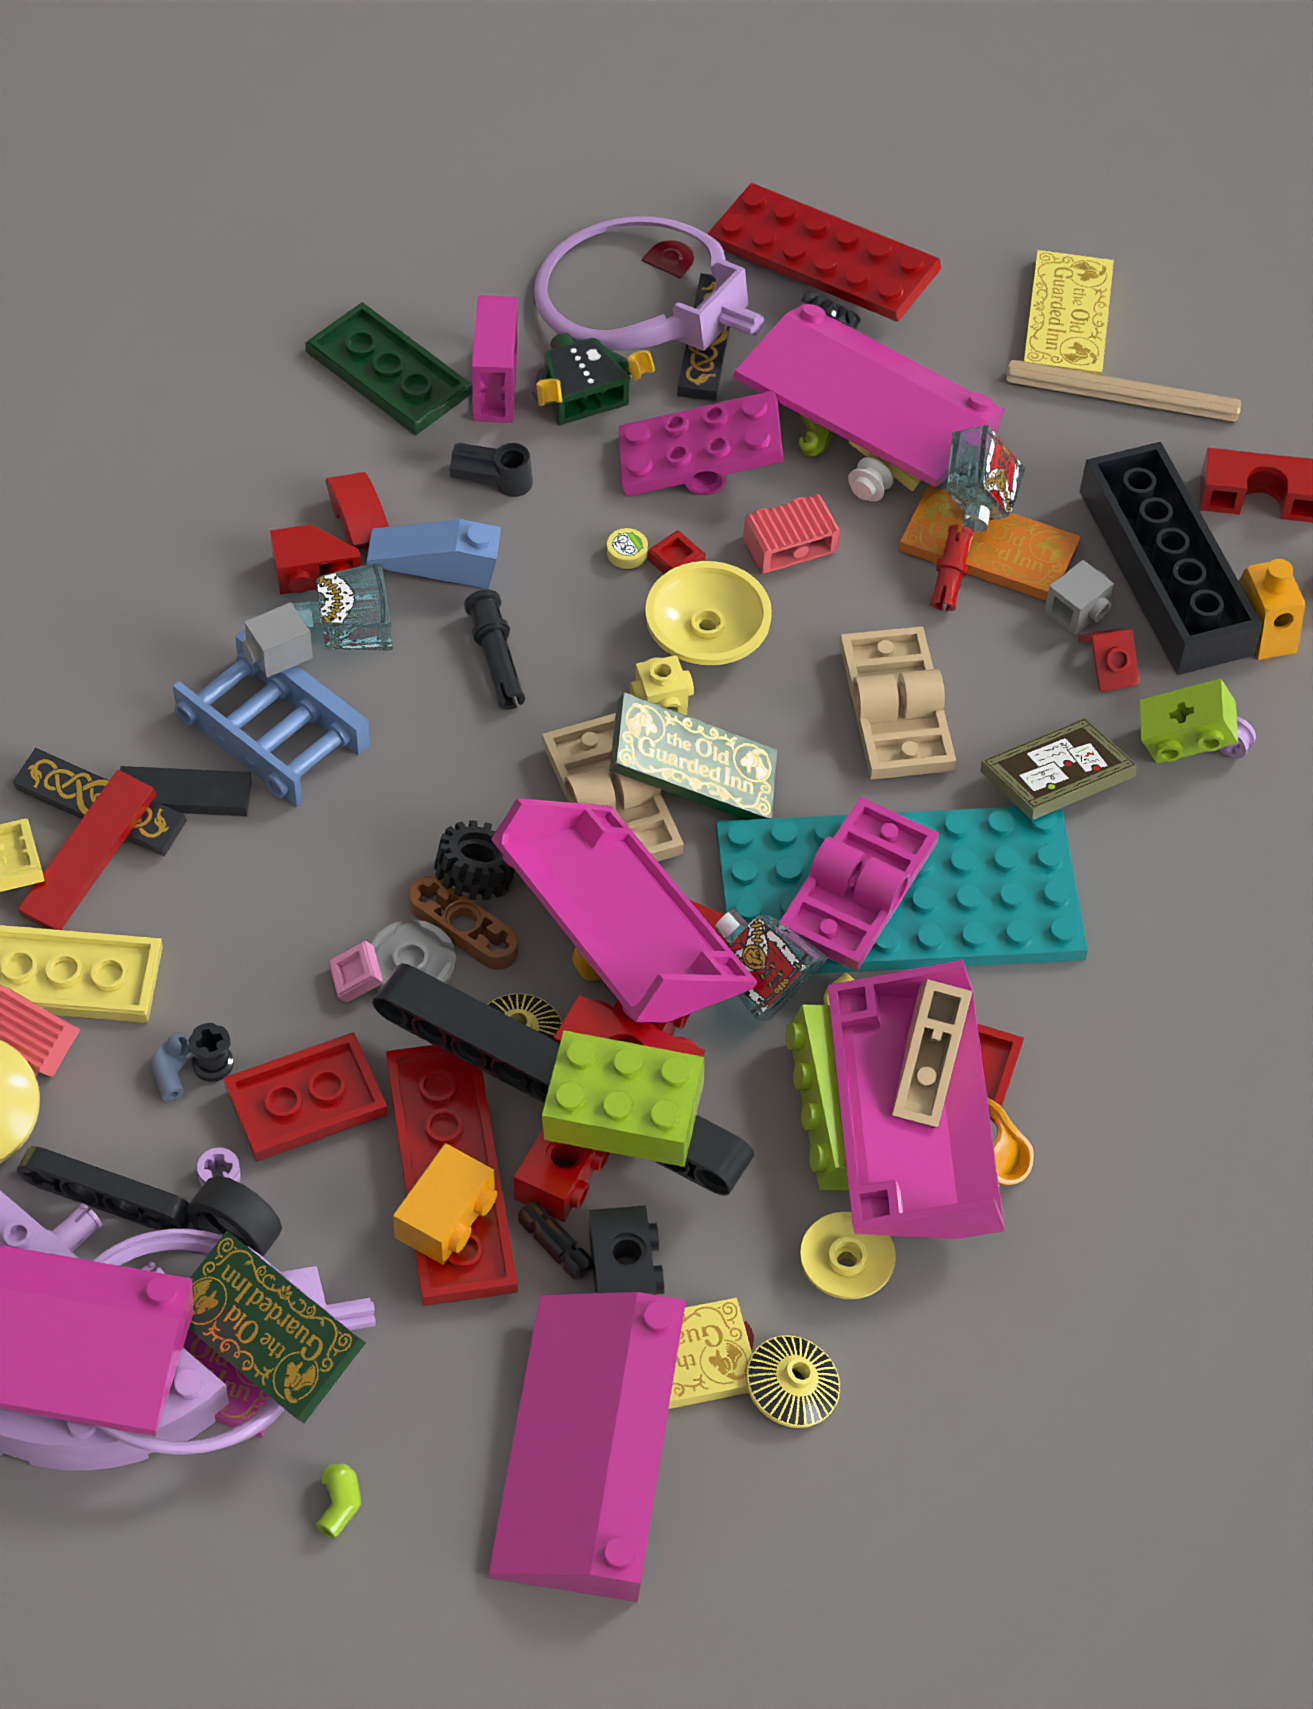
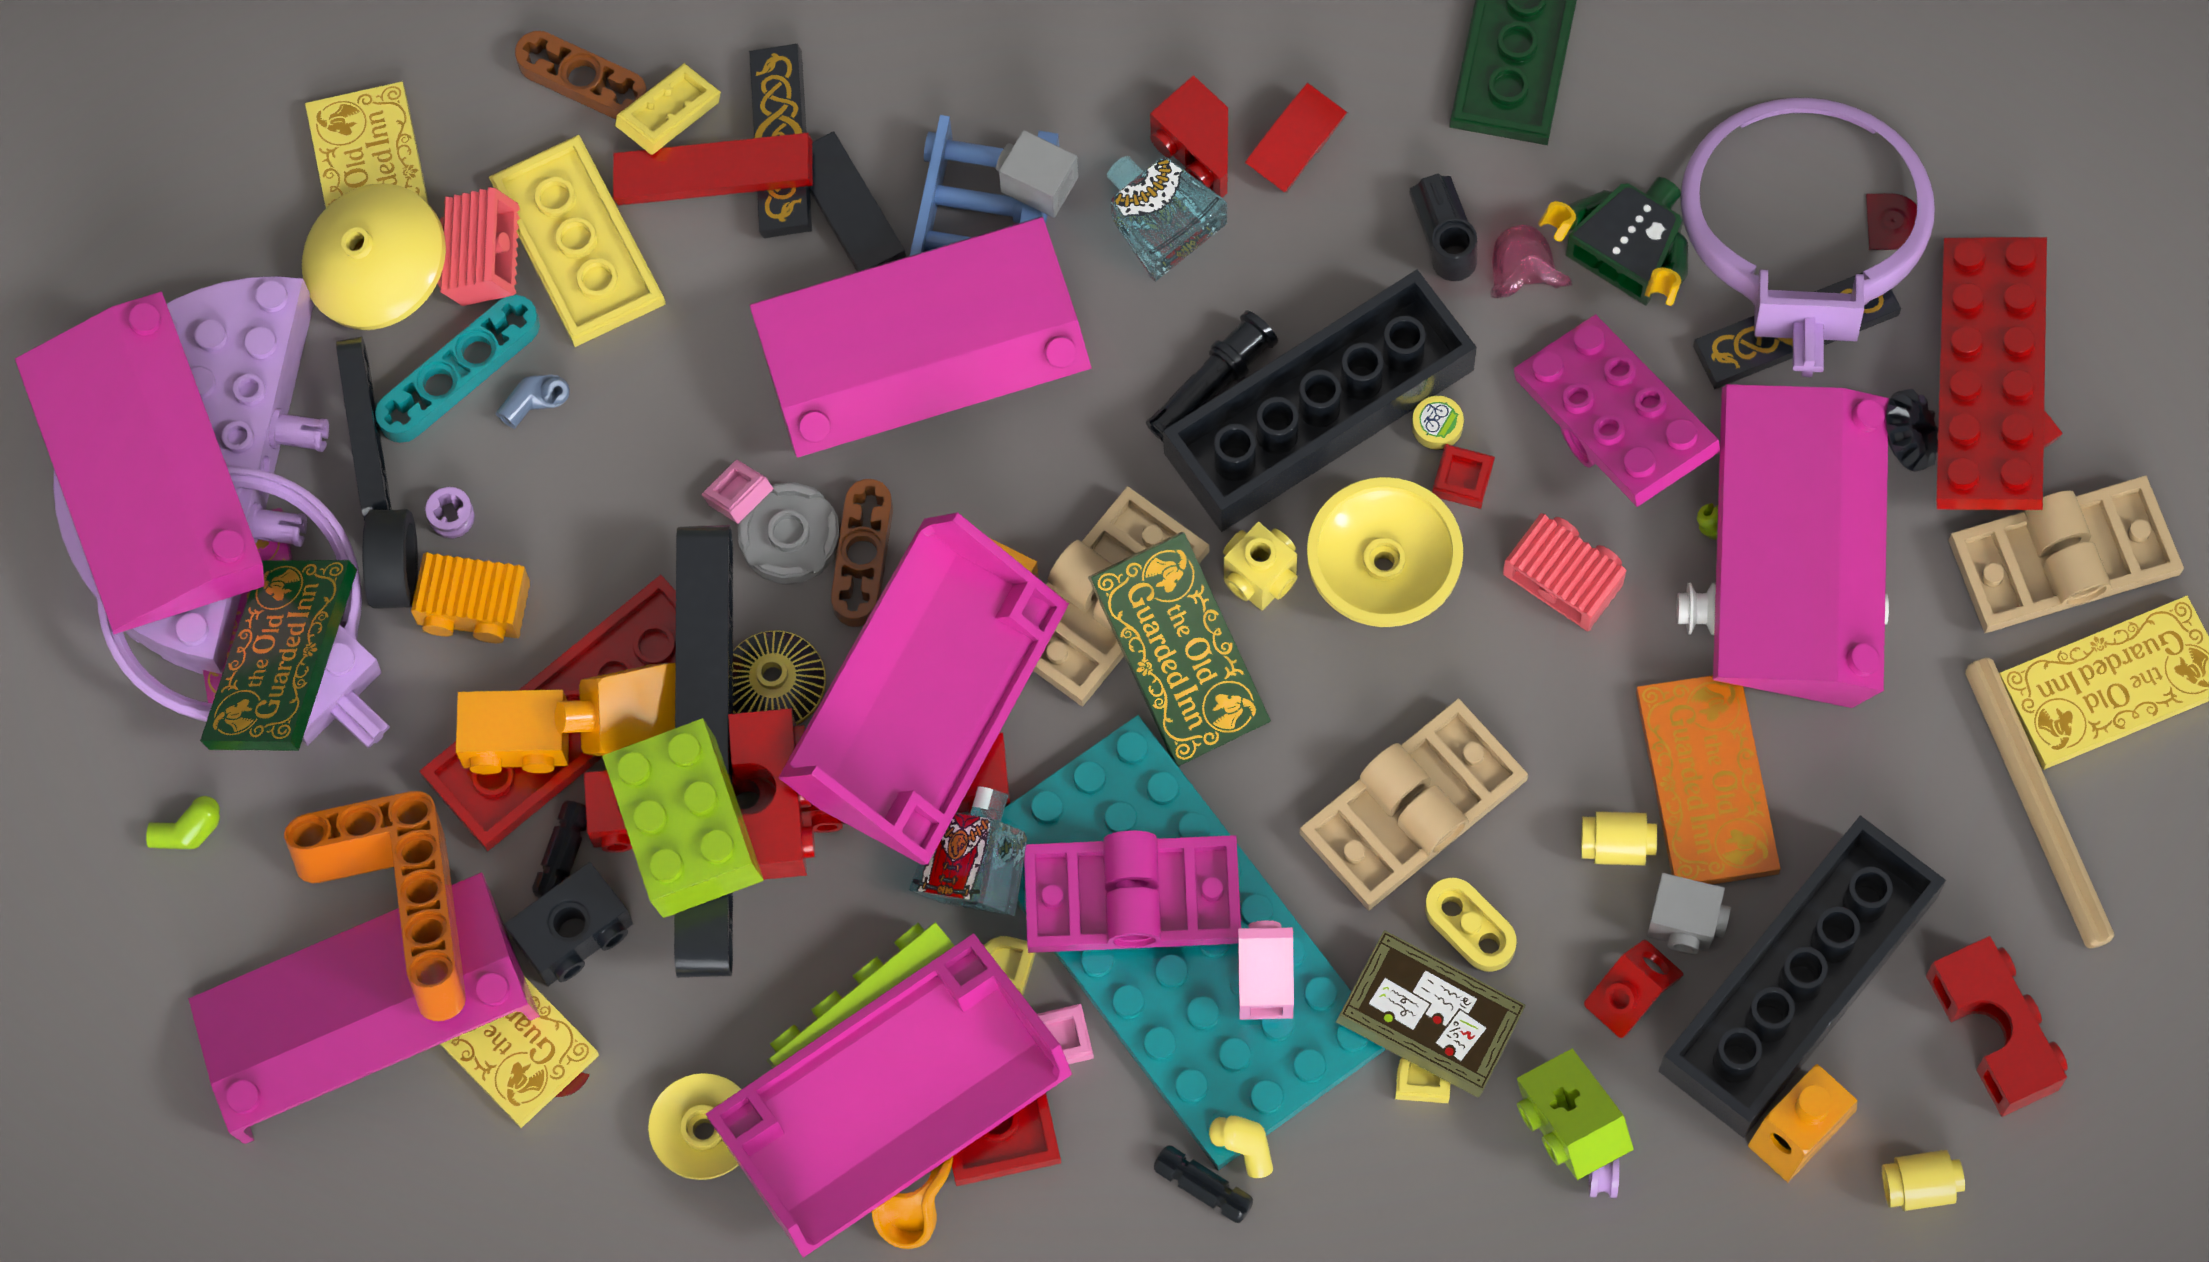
camera: 65 degrees right, 15 degrees up
black bush [188,1023,234,1082] -> none
red plate [223,1032,388,1162] -> none
medium blue slope [366,519,501,589] -> none
black tyre [434,820,515,901] -> none
dark pink window [472,295,518,423] -> none
dish [746,1336,840,1428] -> none
tan slope [892,979,972,1128] -> none
red pin [930,525,975,611] -> none
clear light blue torso [947,425,1026,532] -> none
none -> orange beam [284,791,466,1021]
none -> teal beam [375,295,540,443]
none -> light orange brick [411,552,530,644]
none -> light orange torso [554,663,676,756]
none -> dark pink slope [749,217,1092,458]
none -> black axle [1154,1145,1253,1223]
none -> black brick [1163,269,1477,532]
none -> light yellow arm [1209,1115,1273,1178]
none -> slope [1238,920,1294,1020]
none -> light yellow tile [1395,1058,1451,1104]
none -> light yellow plate [1425,878,1517,972]
none -> clear pink piece [1491,225,1572,299]
none -> light yellow brick [1581,811,1657,866]
none -> tan plate [1948,475,2184,634]

